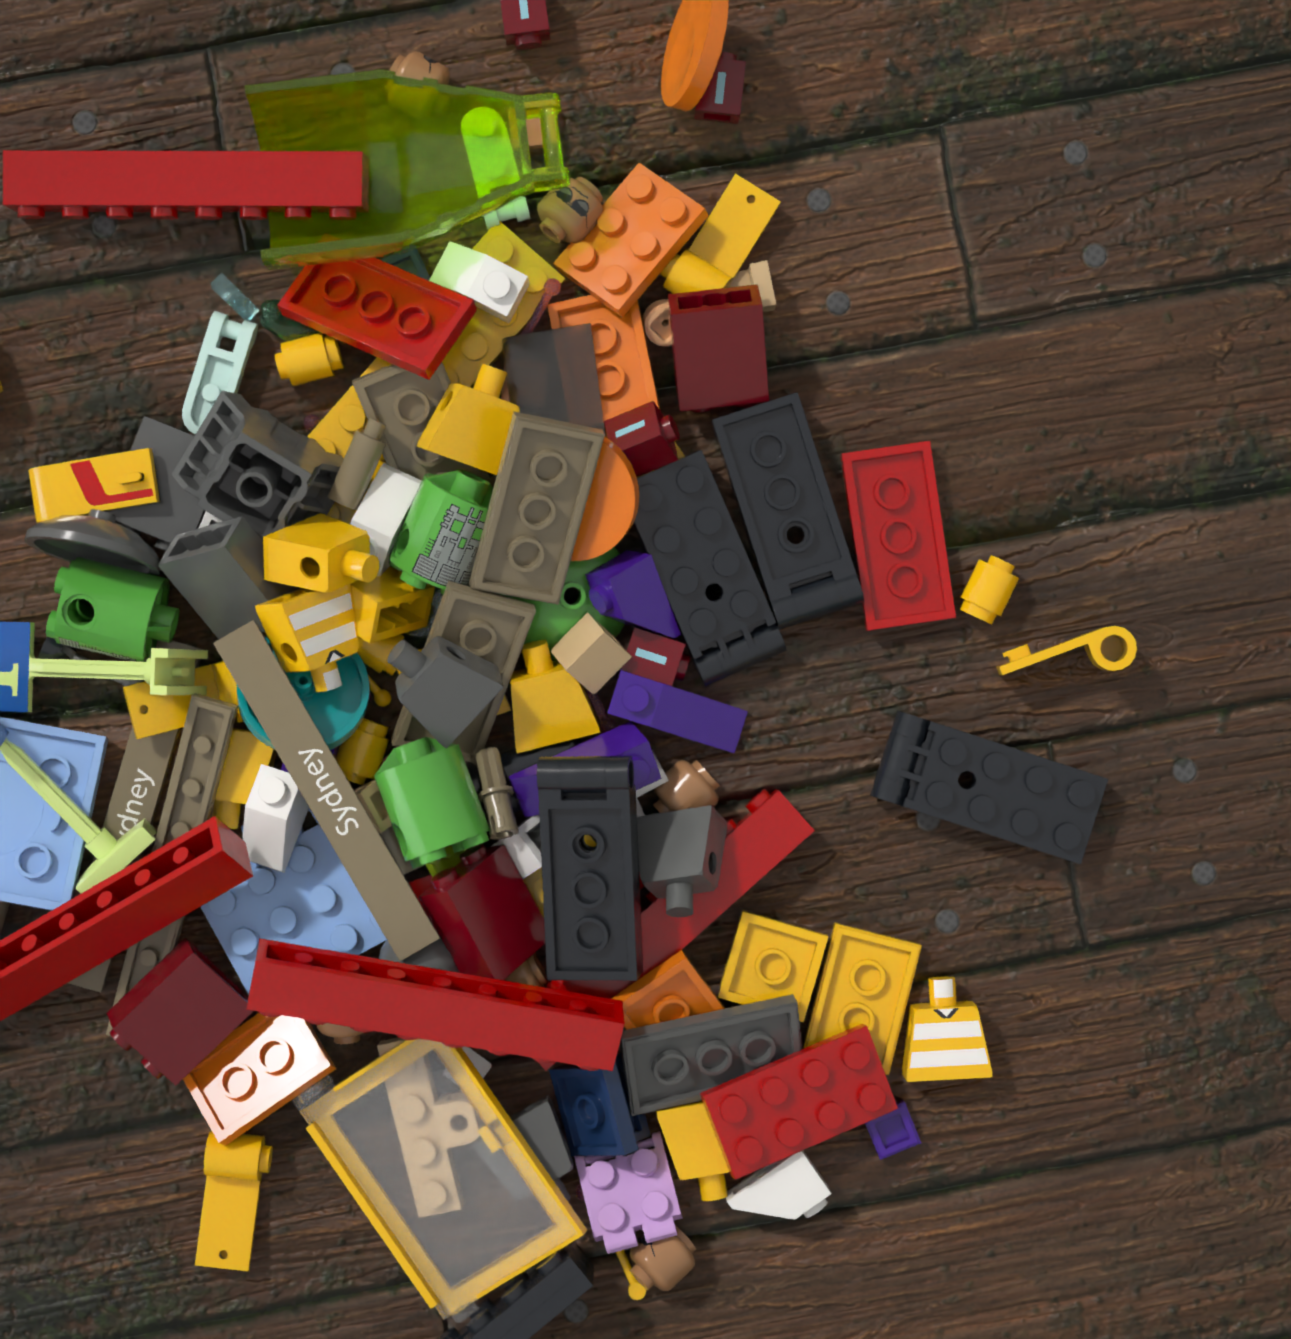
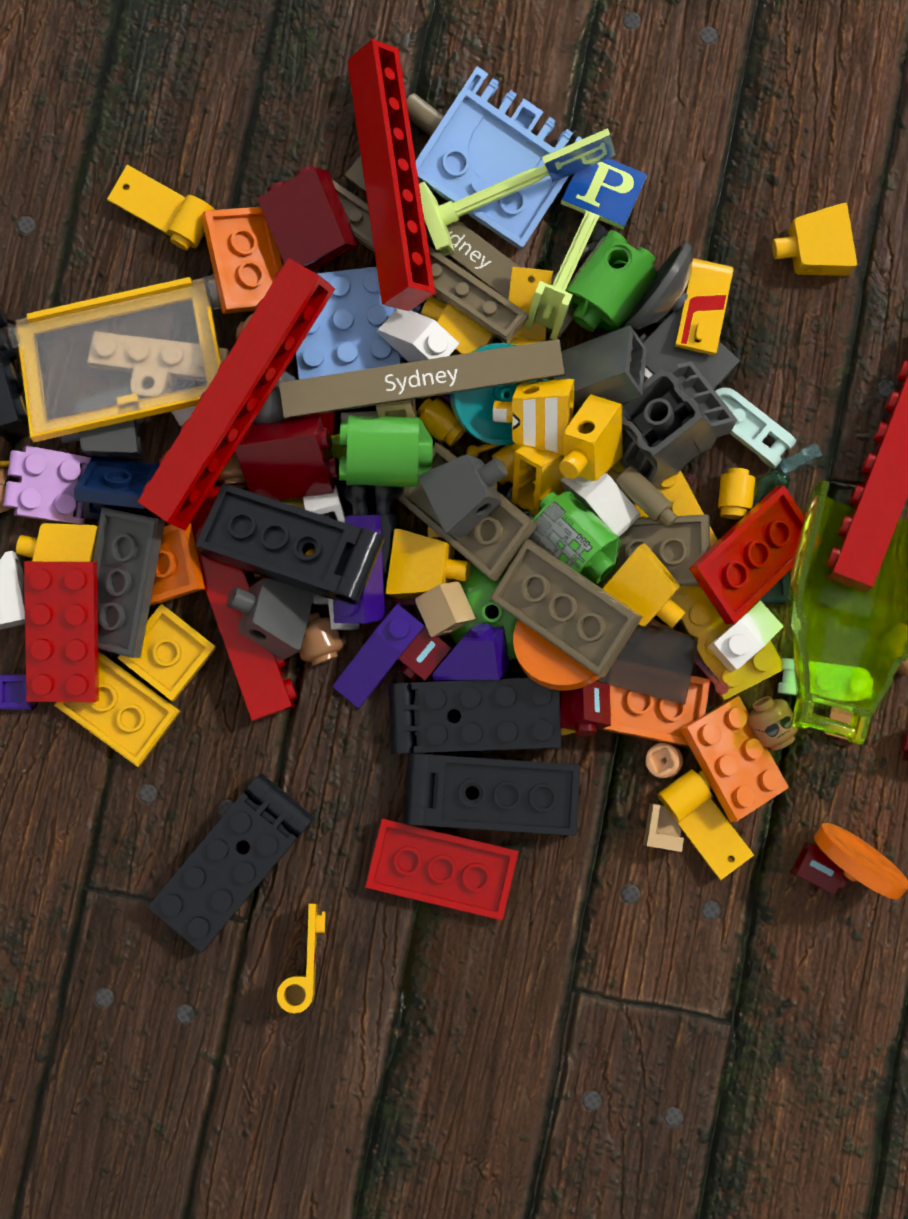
camera: 110 degrees right, 5 degrees down
dark tan axle [475,747,519,840] -> none
dark red brick [668,284,769,413] -> none
torso [902,976,992,1082] -> none
yellow brick [960,555,1019,625] -> none

